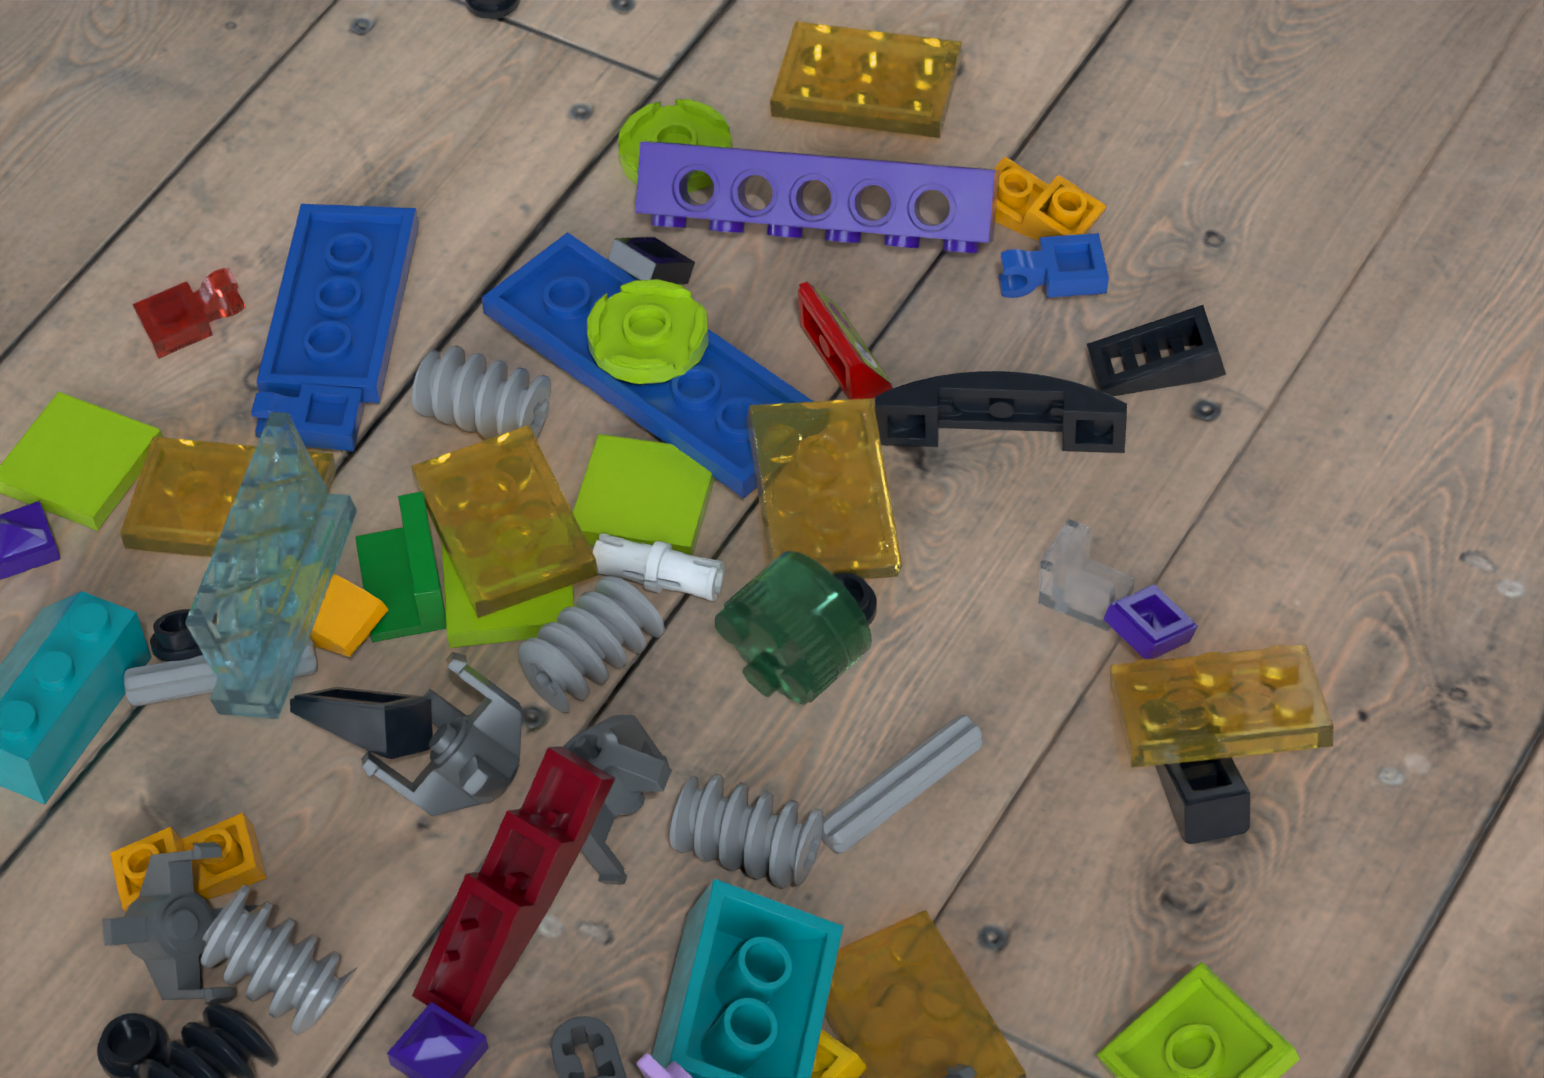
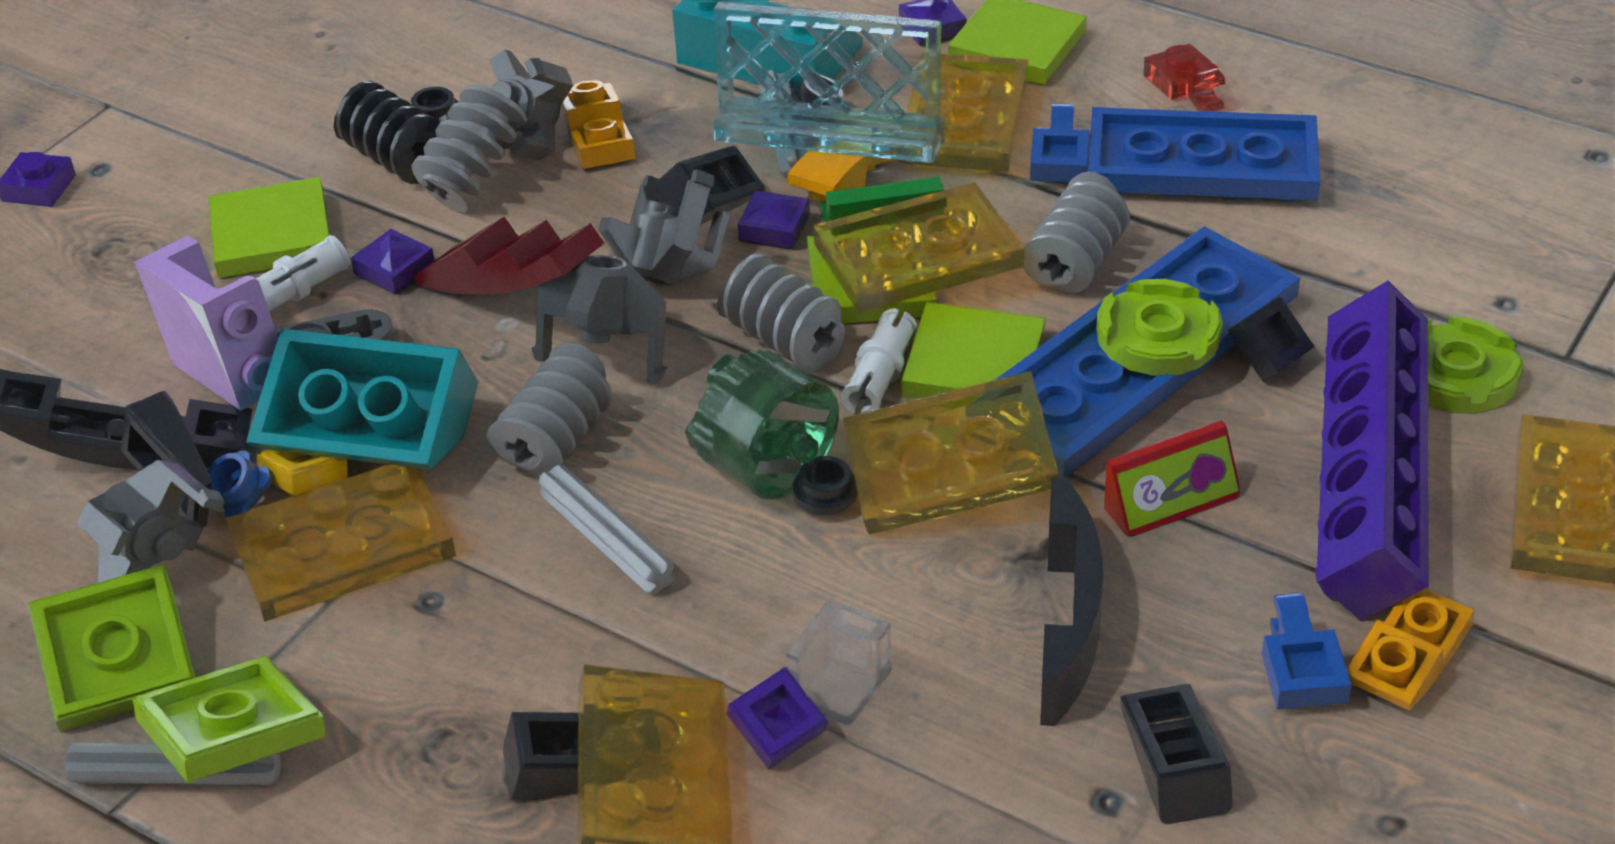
camera: 90 degrees right, 10 degrees down
none -> dark purple tile [738,191,810,249]

